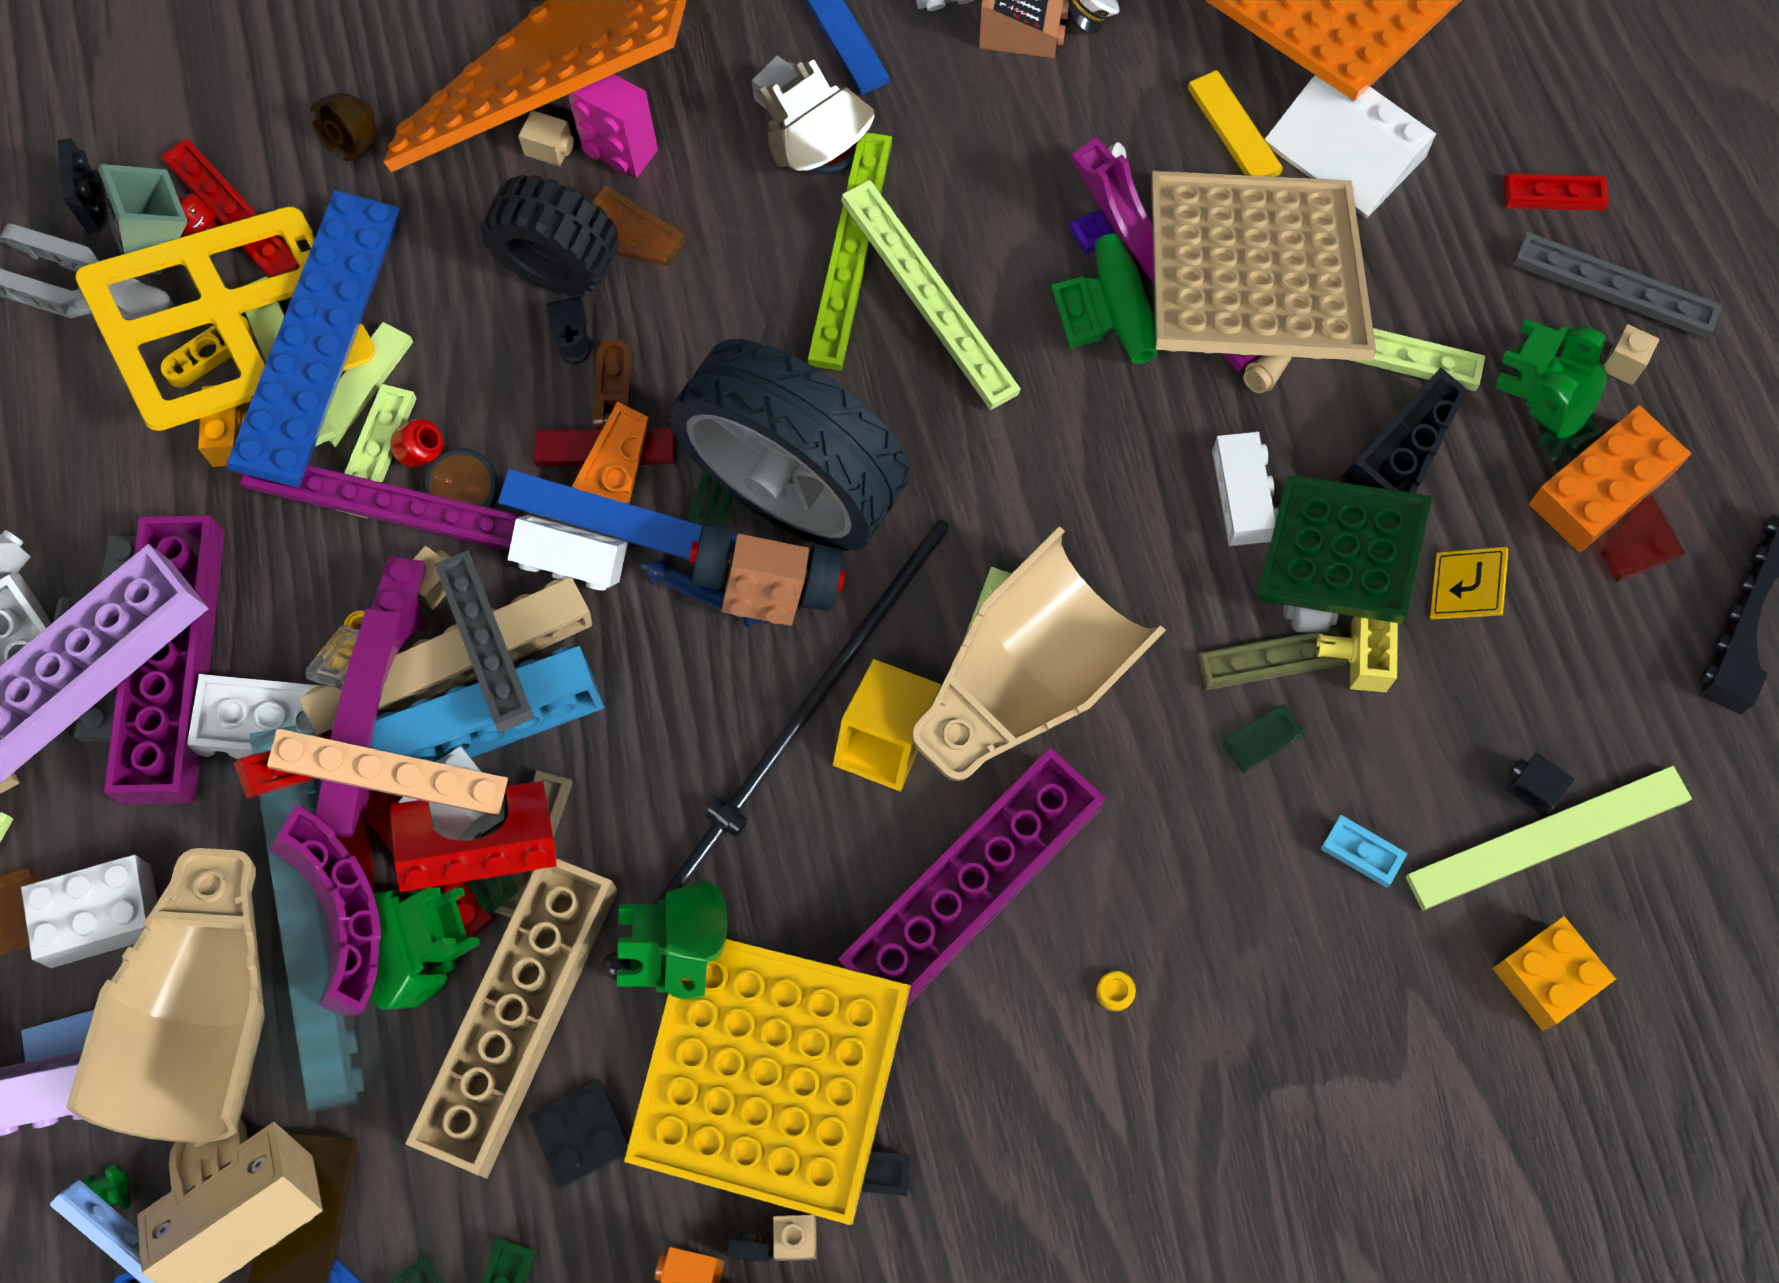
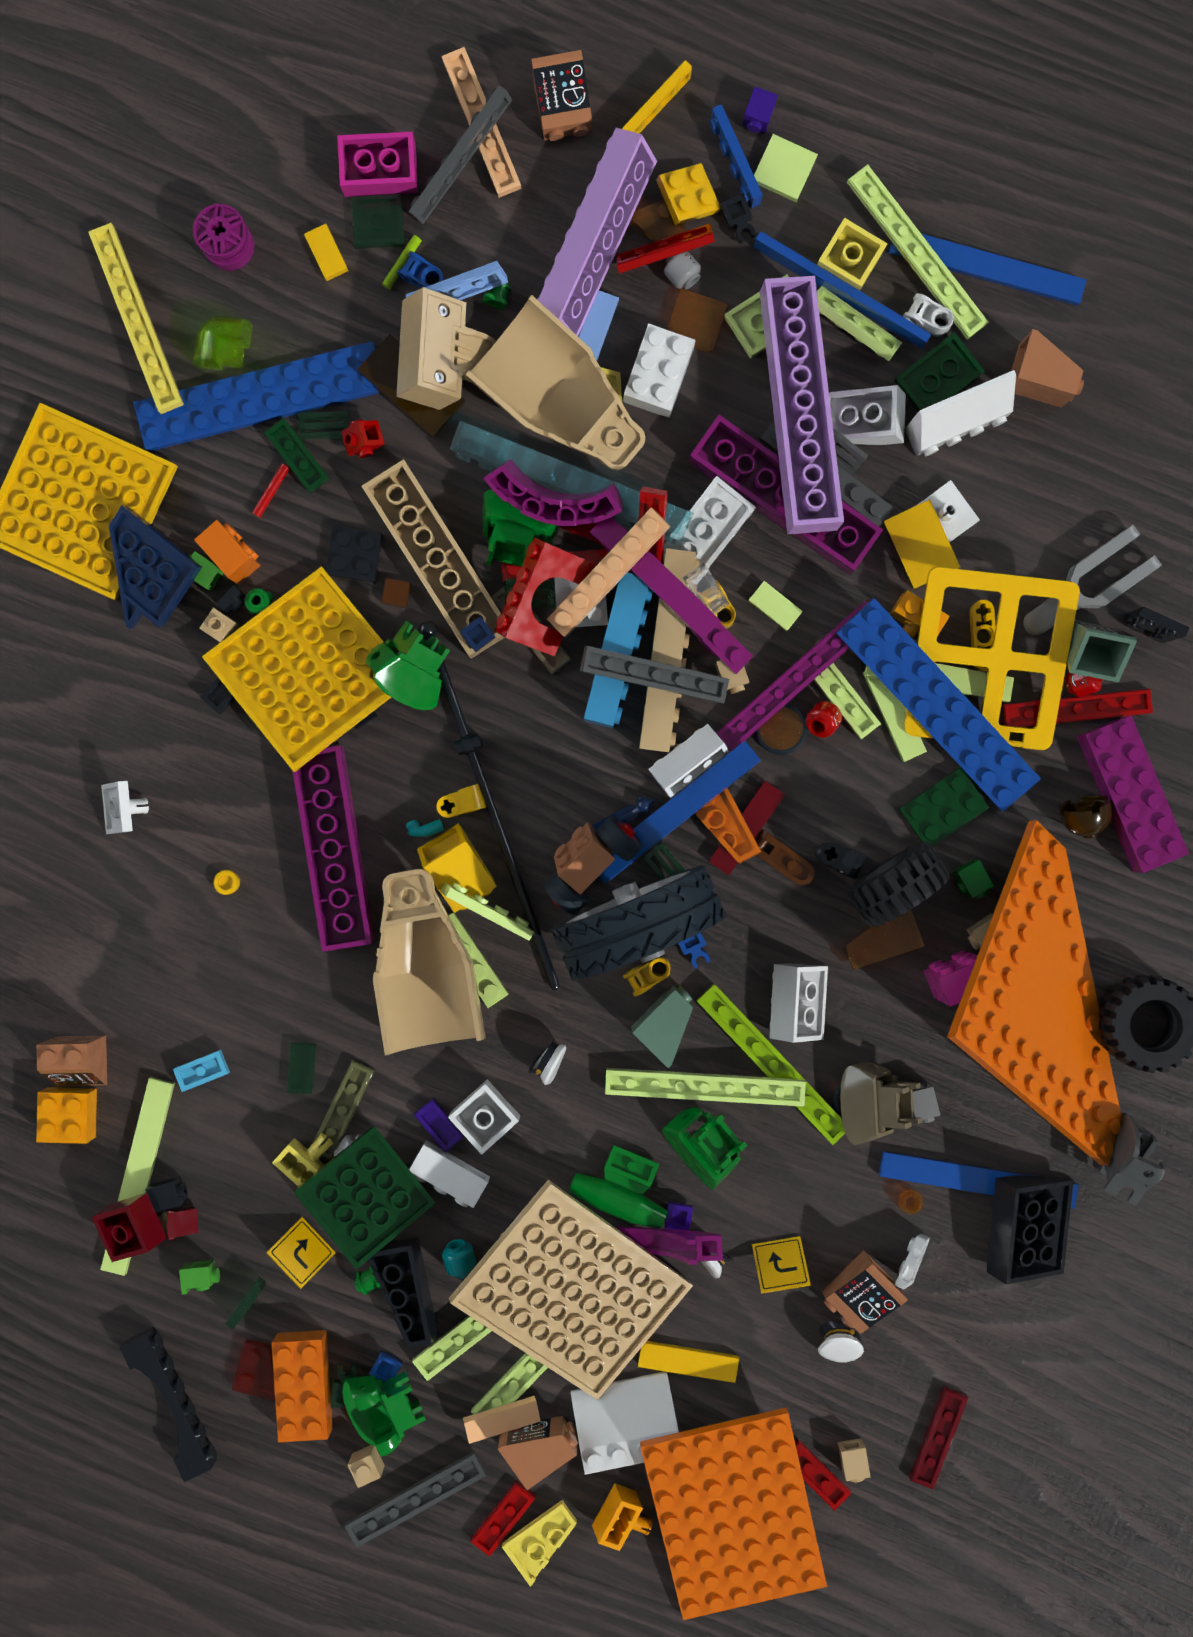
camera: 125 degrees right, 20 degrees up
none -> nougat slope [36,1035,107,1086]
none -> dark red brick [92,1193,167,1262]
none -> white tile [101,781,149,834]
none -> dark red tile [158,1207,198,1241]
none -> bright green brick [179,1260,220,1295]
none -> clear green tile [225,1277,267,1329]
none -> green brick [245,588,274,615]
none -> red brick [341,419,385,458]
none -> green brick [354,1266,382,1295]
none -> blue tile [369,1350,403,1382]
none -> reddish brown tile [381,578,411,608]
none -> teal arm [406,819,444,837]
none -> dark purple tile [414,1098,464,1152]
none -> yellow piece [436,784,486,818]
none -> yellowish green plate [440,882,534,941]
none -> teal head [442,1239,477,1279]
none -> white brick [448,1079,520,1155]
none -> dark blue plate [460,617,496,653]
none -> light nougat tile [463,1396,541,1444]
none -> yellowish green tile [471,1353,548,1415]
none -> nougat slope [498,1416,578,1490]
none -> light yellow wing [502,1500,577,1587]
none -> white piece [528,1041,566,1085]
none -> light orange brick [592,1483,653,1551]
none -> sand green slope [631,985,693,1068]
none -> green piece [662,1107,748,1190]
none -> yellowish green tile [748,581,803,632]
none -> yellow piece [752,1236,811,1294]
none -> white slope [770,963,828,1043]
none -> yellow tile [884,499,961,589]
none -> clear orange plate [898,1189,923,1214]
none -> dark green plate [899,767,989,847]
none -> white tile [916,480,980,542]
none -> green brick [953,859,994,900]
none -> magenta brick [1077,715,1189,873]

